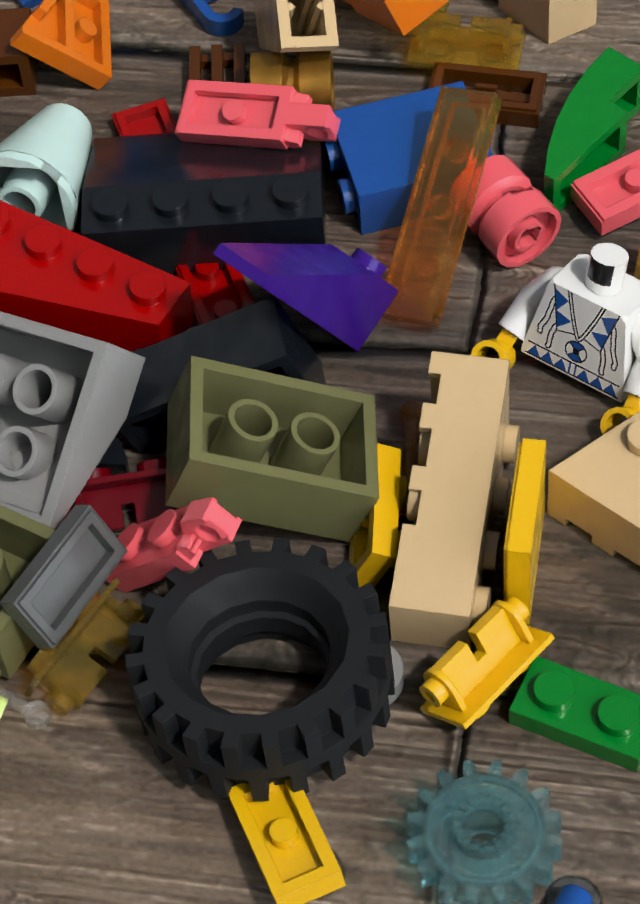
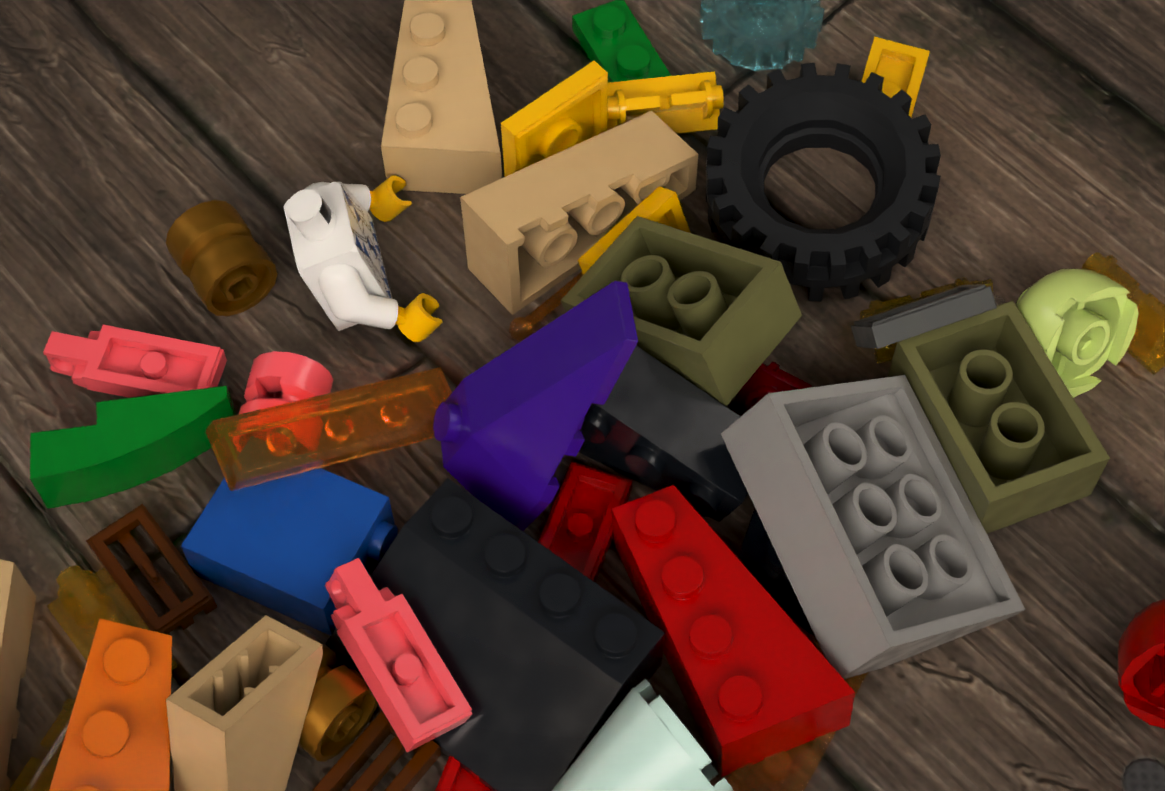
camera: 145 degrees left, 5 degrees up
coral hinge [106,497,242,593] -> none

